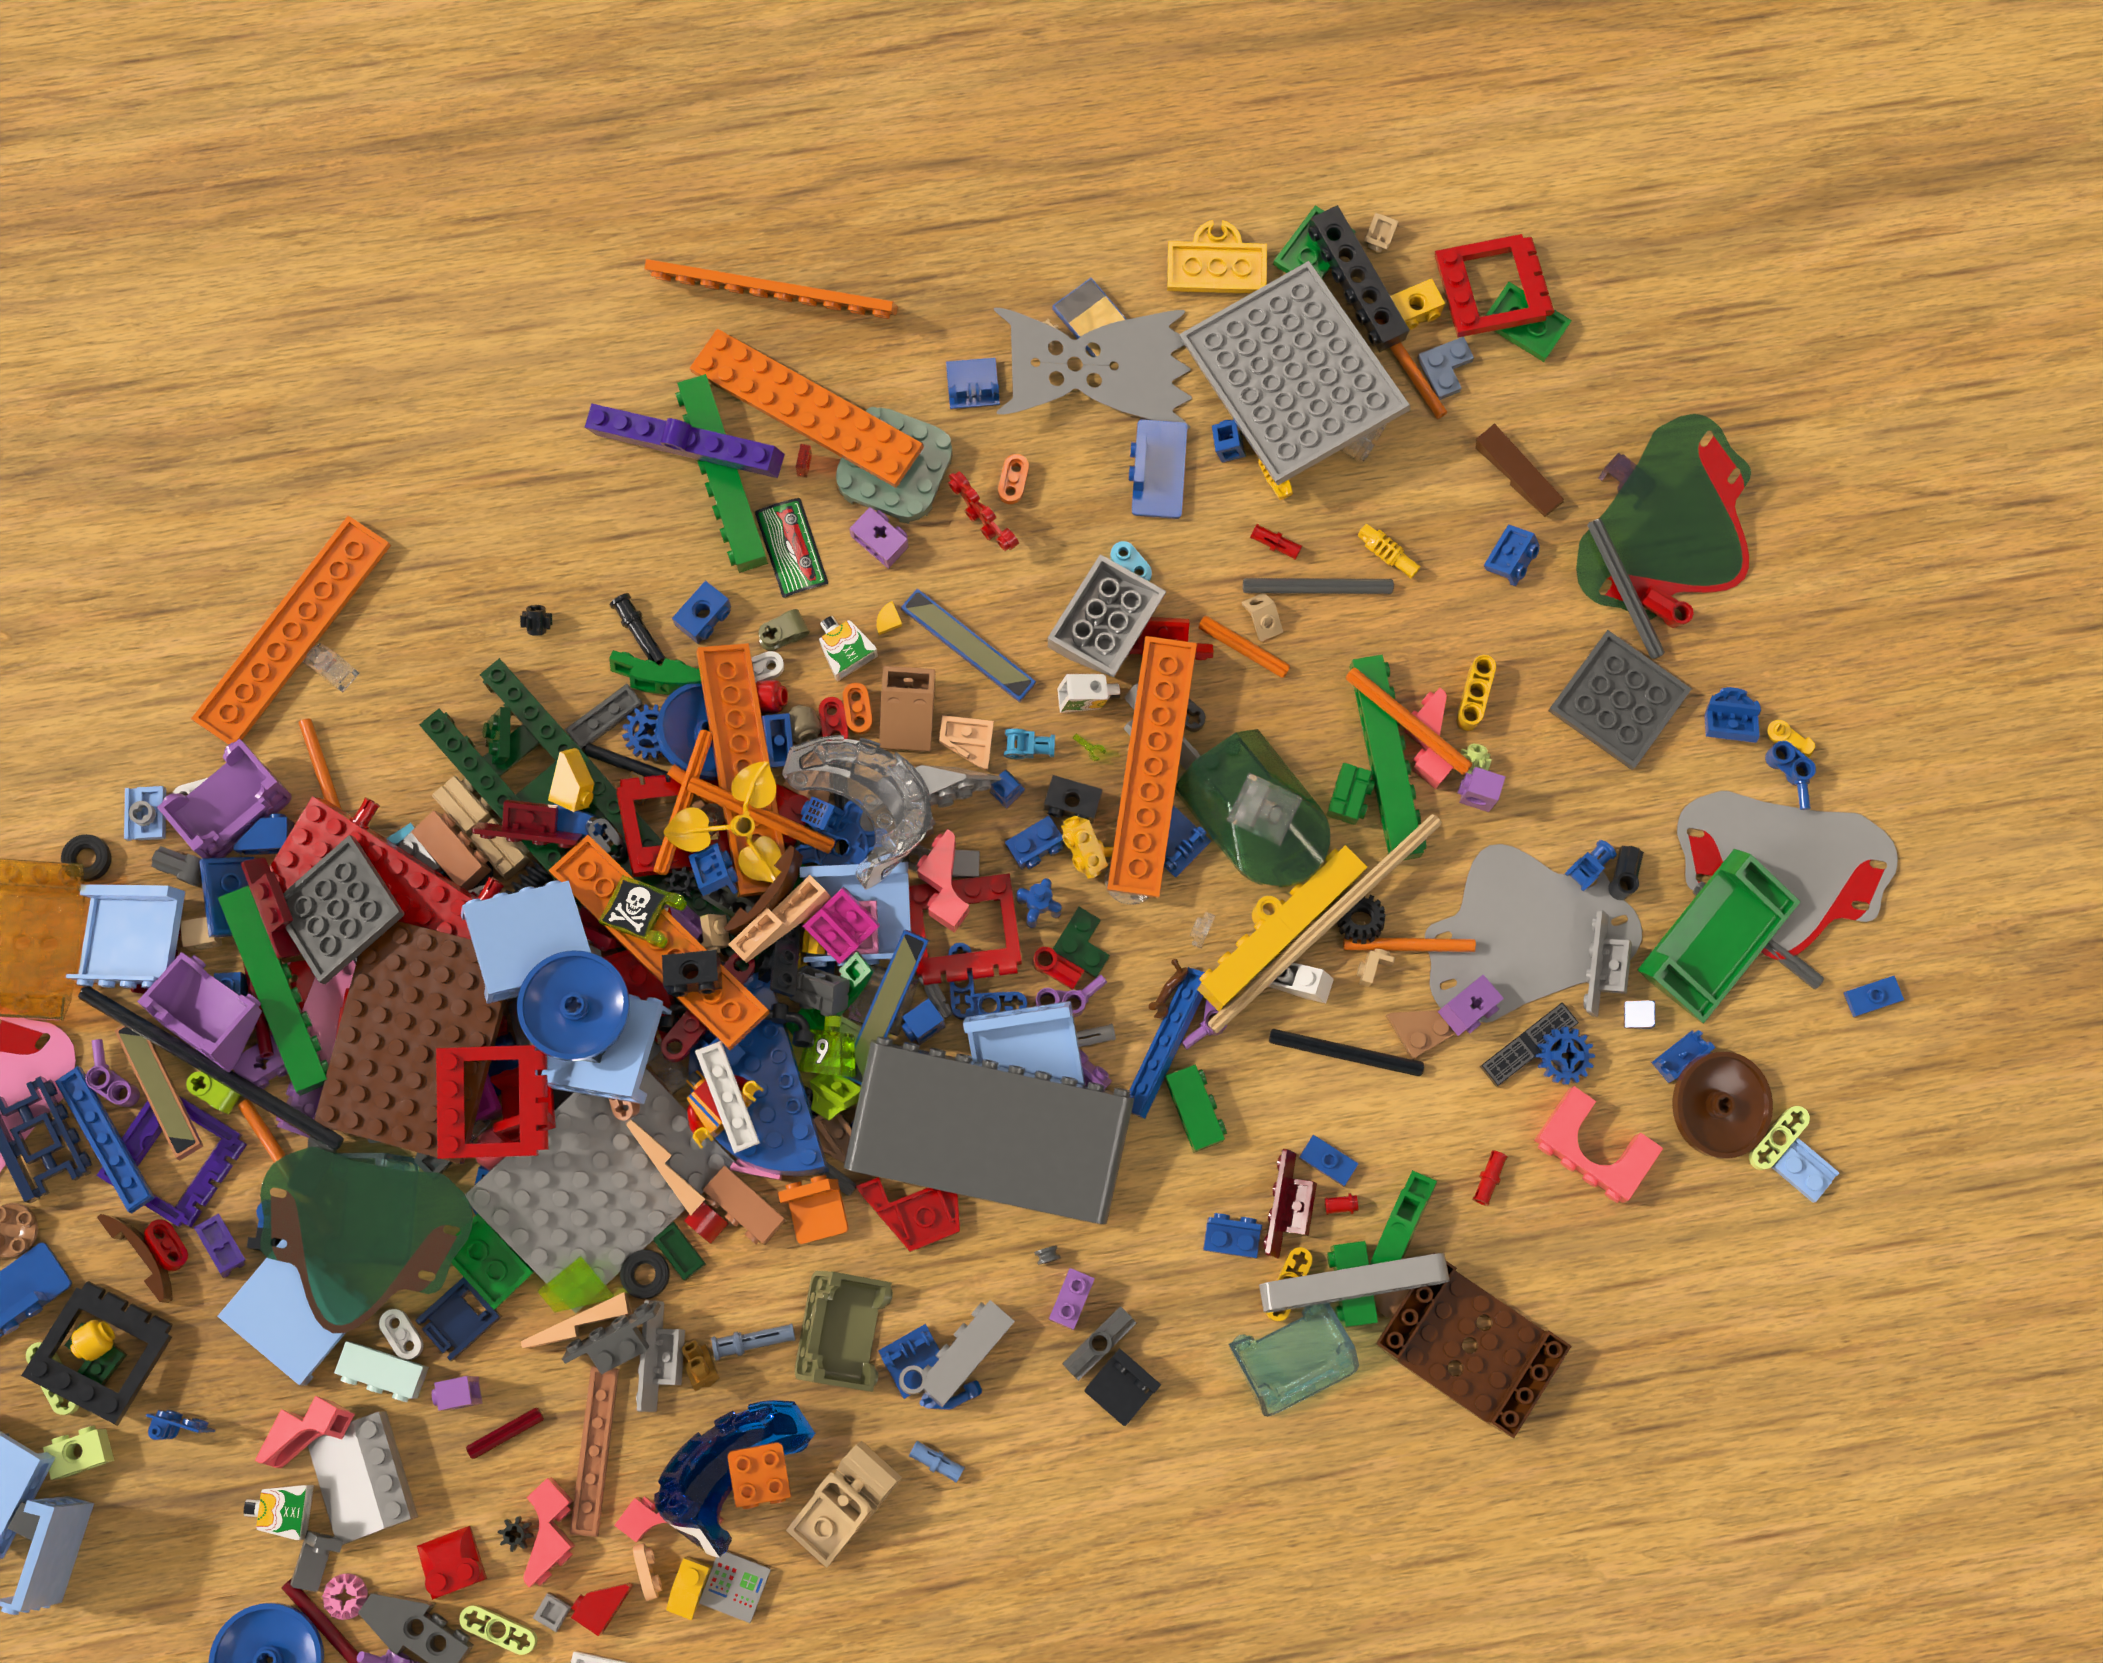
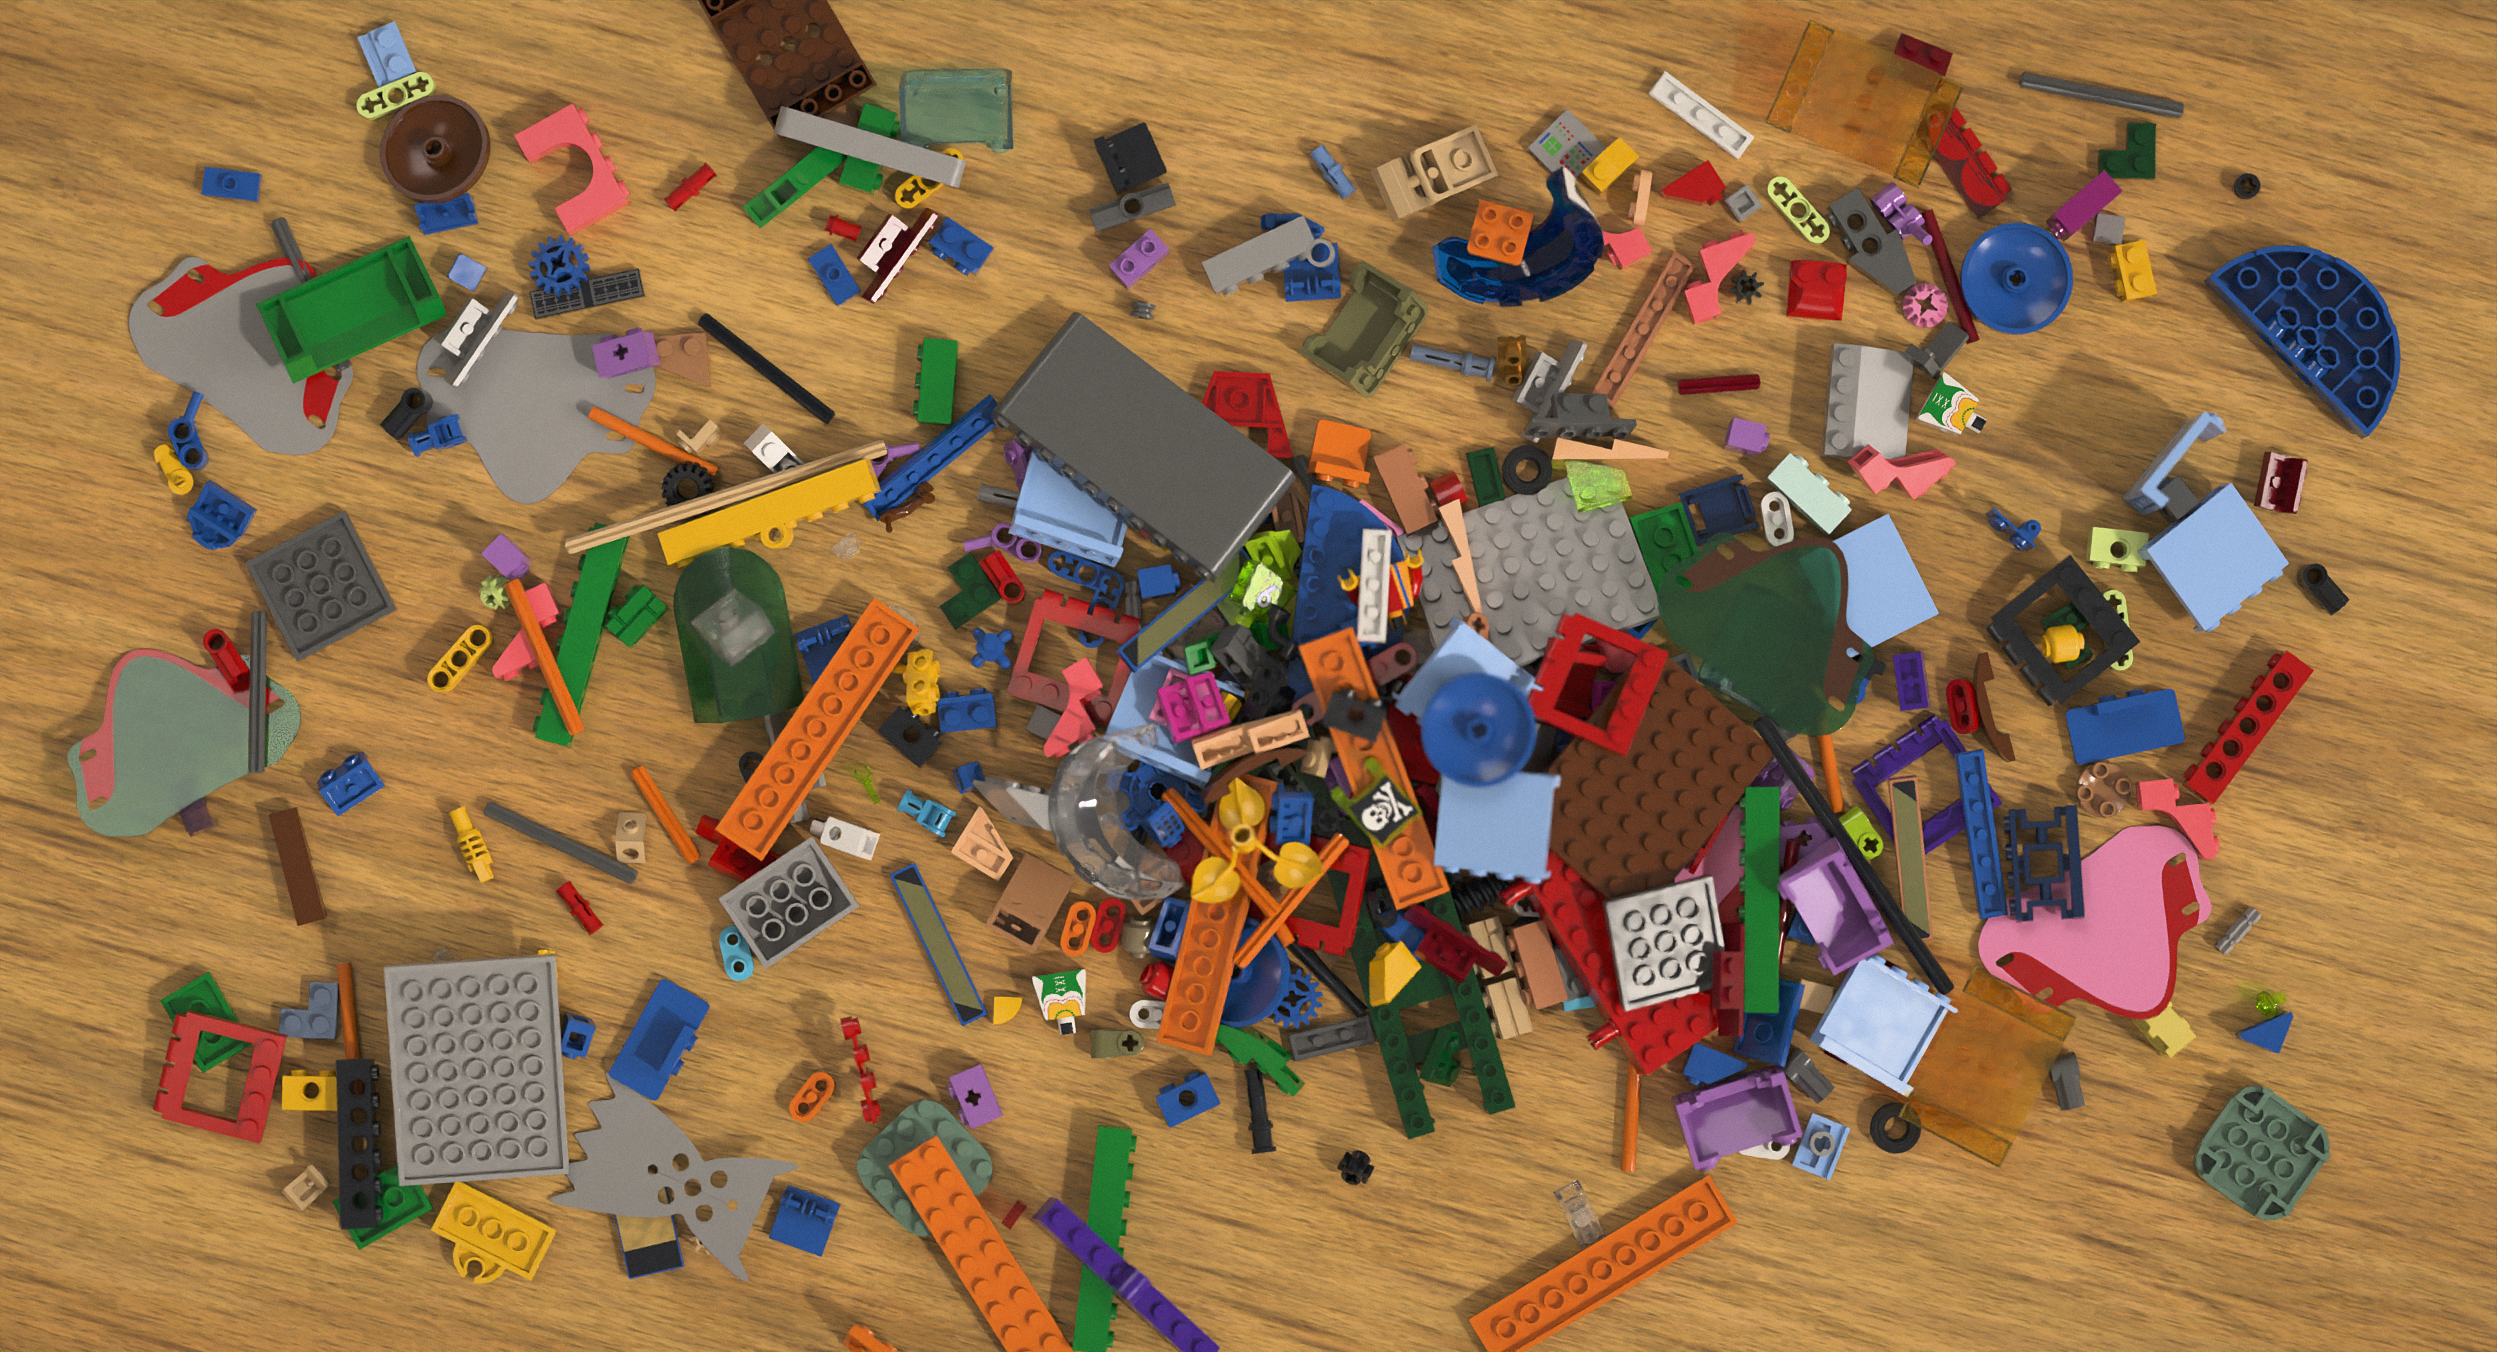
camera: 150 degrees left, 10 degrees up
medium lavender beam [86,1039,140,1107] -> none
sticker [755,498,828,598] -> none

